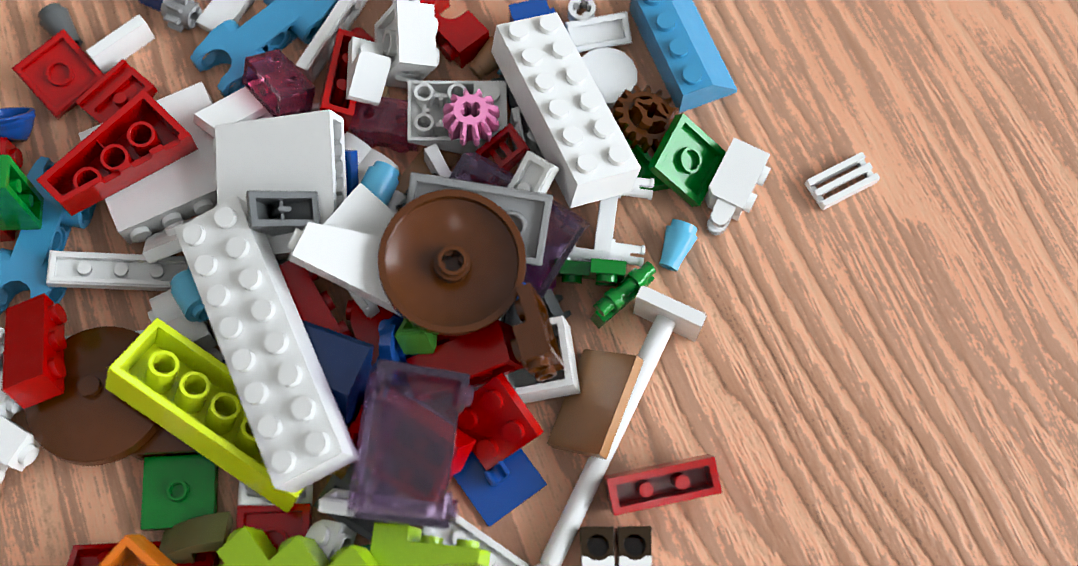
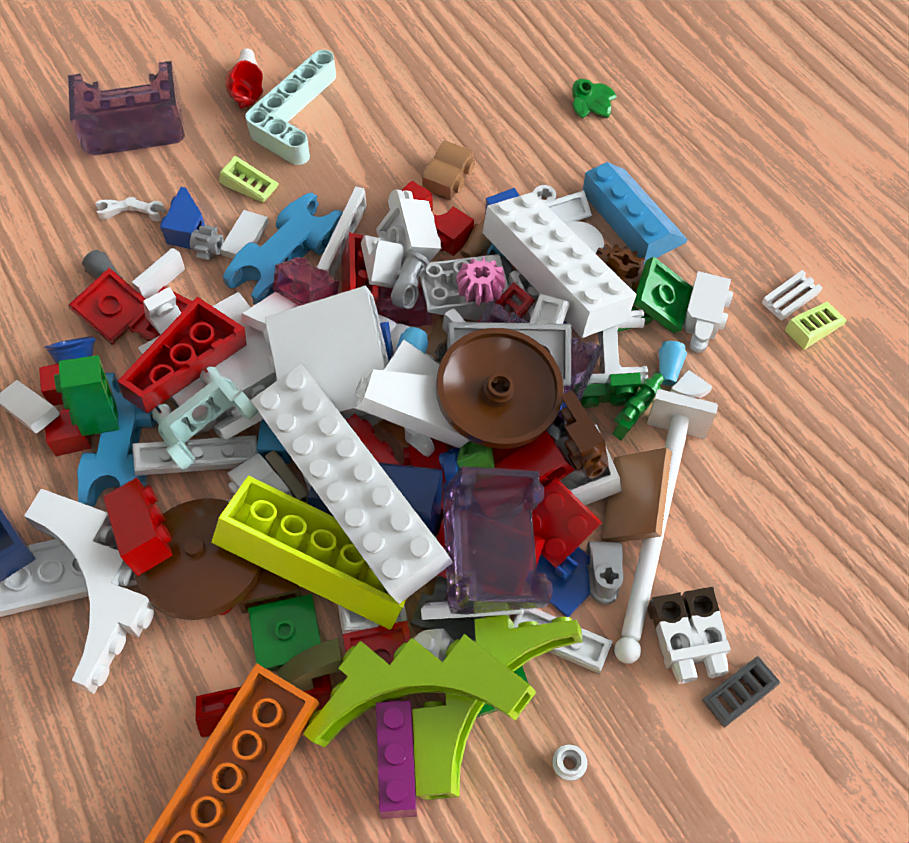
camera: 10 degrees left, 10 degrees down
medium azure brick [170,270,209,322] -> none
dark grey slope [246,191,321,236] -> none
red brick [604,454,722,516] -> none
none -> white slope [143,287,181,335]
none -> light aqua connector [152,367,258,471]
none -> light grey connector [391,250,429,309]
none -> light grey piece [586,541,624,605]
none -> white tile [670,370,712,398]
none -> yellowish green slope [785,302,847,350]

